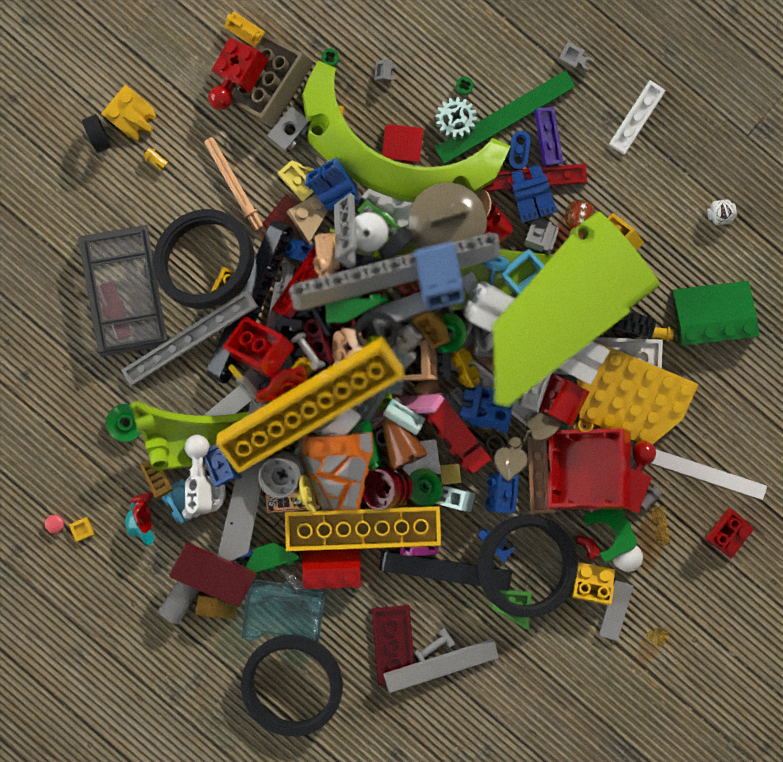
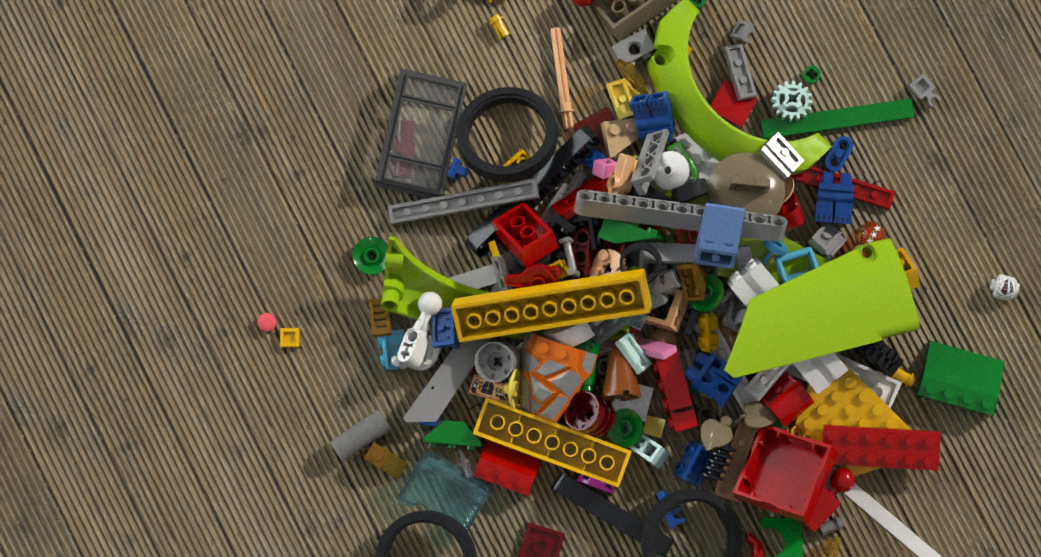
camera: 20 degrees right, 5 degrees down
hair [125,491,154,546] -> none
dark red tile [169,542,256,607] -> none
dark purple plate [534,107,564,166] -> none
white tile [608,80,666,155] -> none
none -> blue plate [448,157,469,183]
none -> bright pink slope [592,158,617,179]
none -> clear yellow plate [615,58,648,94]
none -> black piece [699,444,736,482]
none -> light grey tile [723,44,757,101]
none -> plate [758,132,804,180]
none -> red plate [822,424,941,471]

